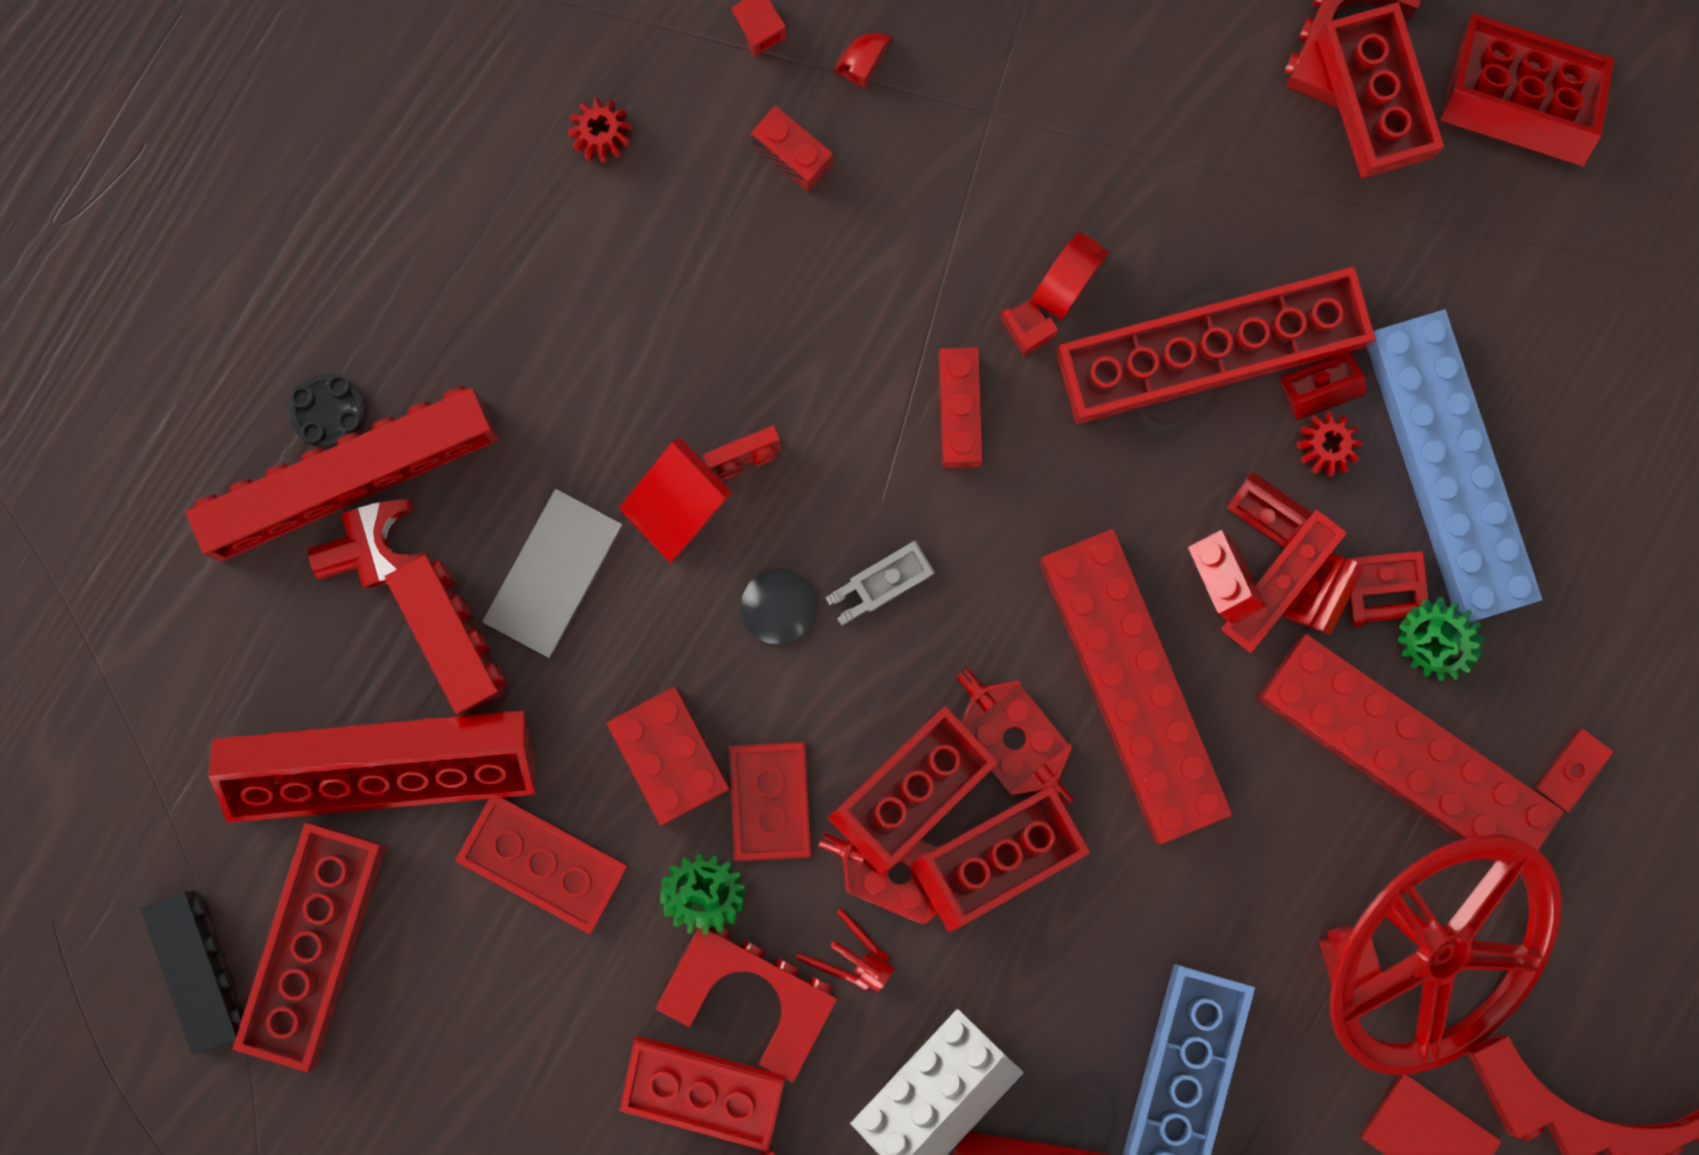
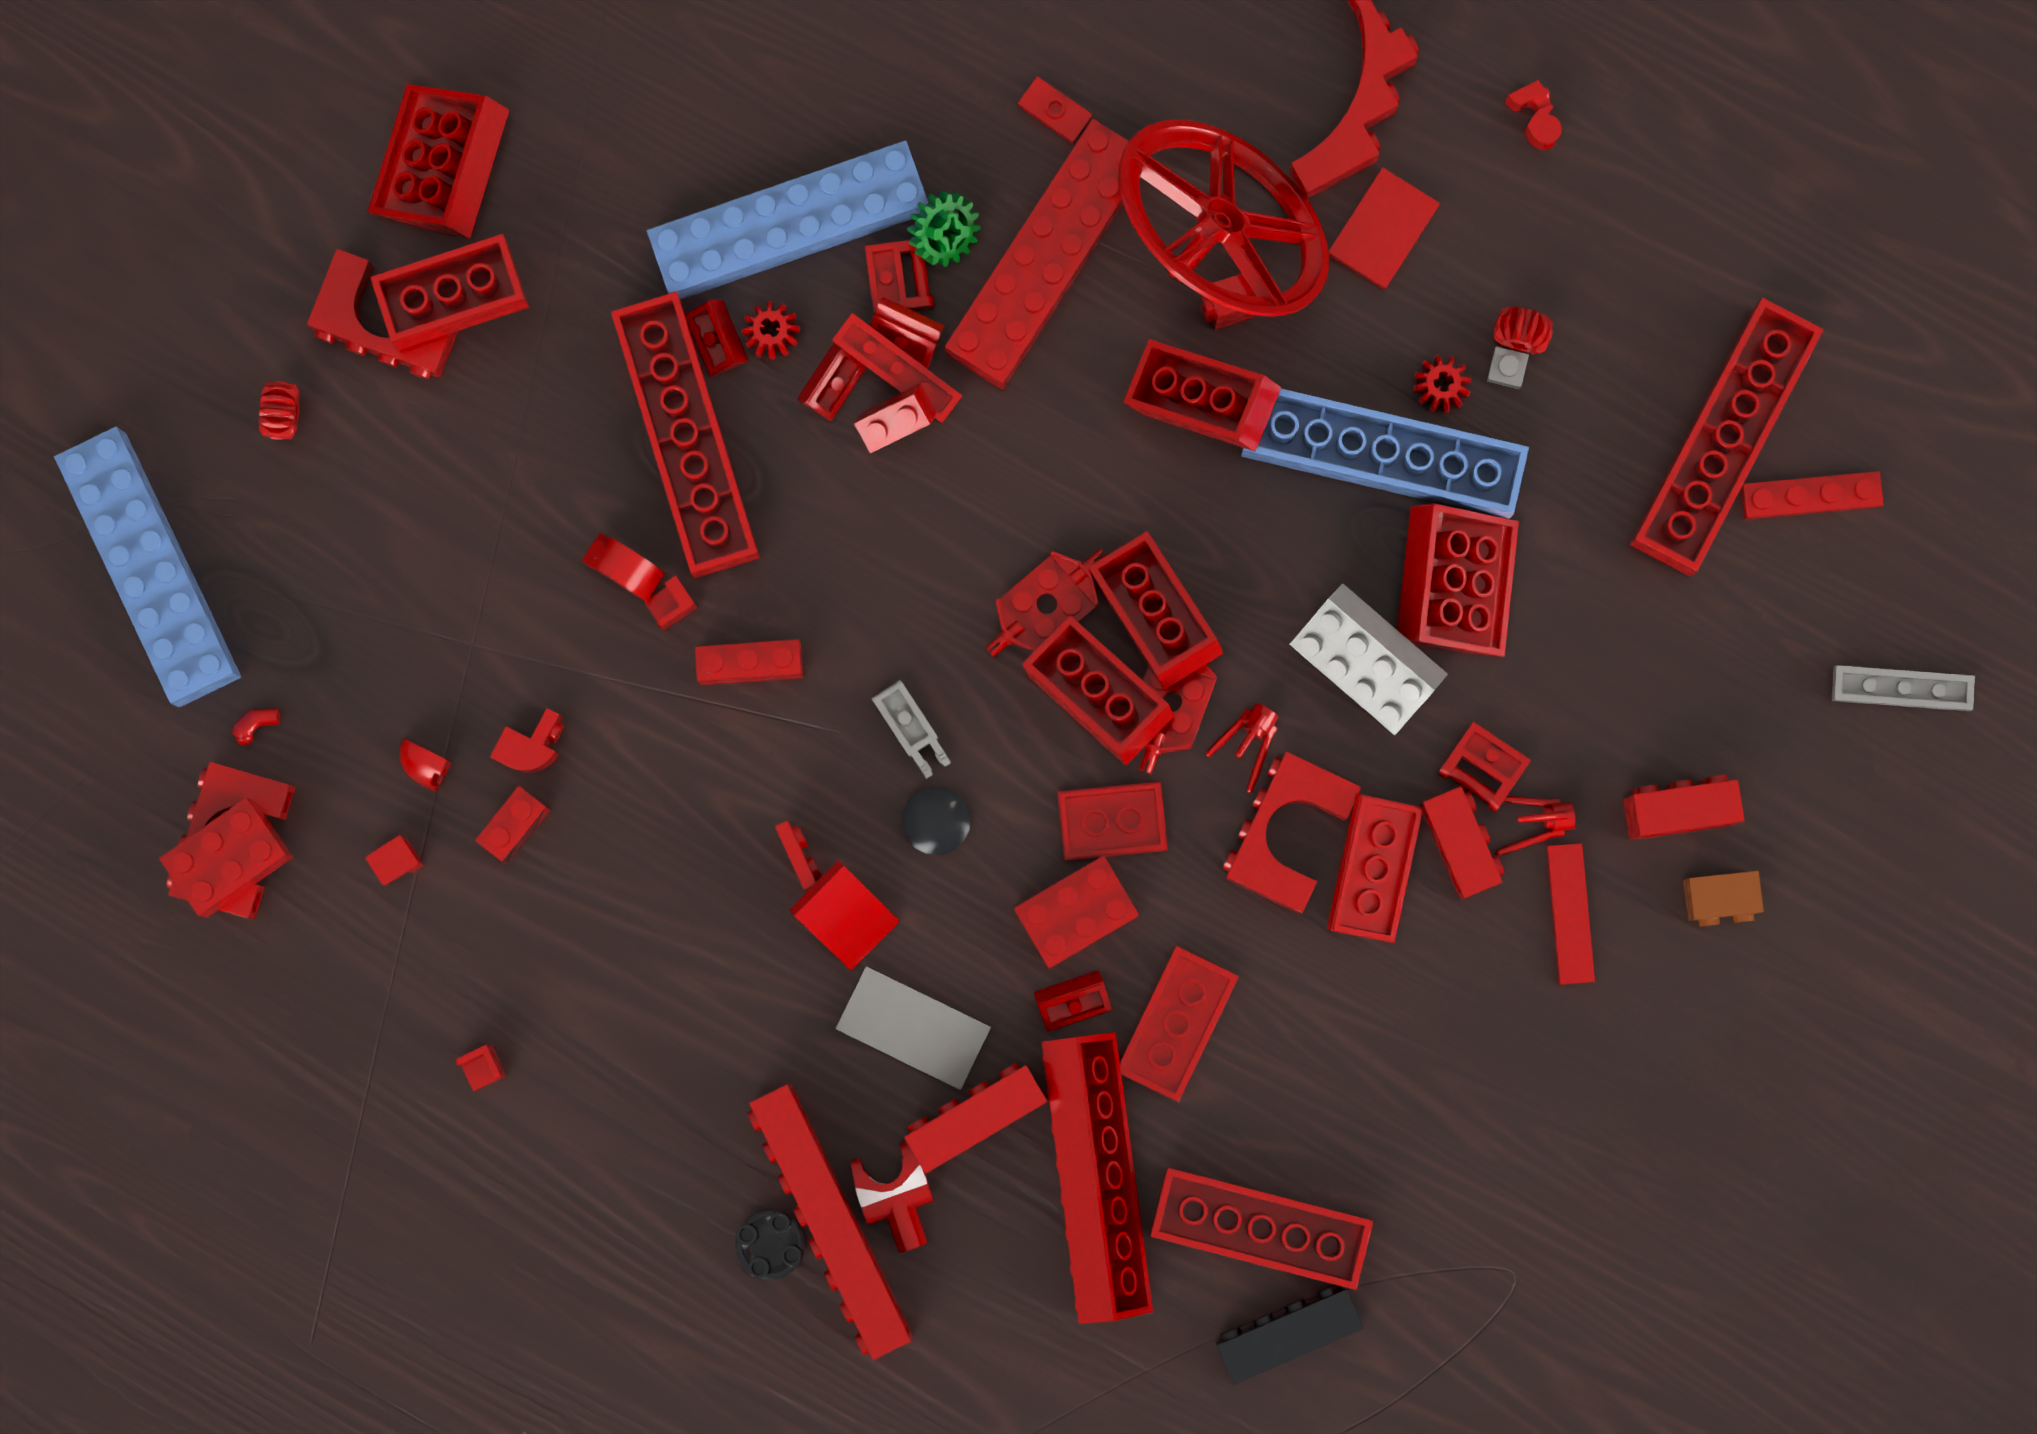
camera: 90 degrees left, 0 degrees up
red gear [568,97,633,163] -> none
green gear [660,854,745,935] -> none
red brick [1039,529,1232,844] -> none
none -> red panel [455,1045,506,1091]
none -> red brick [490,708,564,773]
none -> red slope [1034,971,1112,1032]
none -> red brick [1123,339,1281,452]

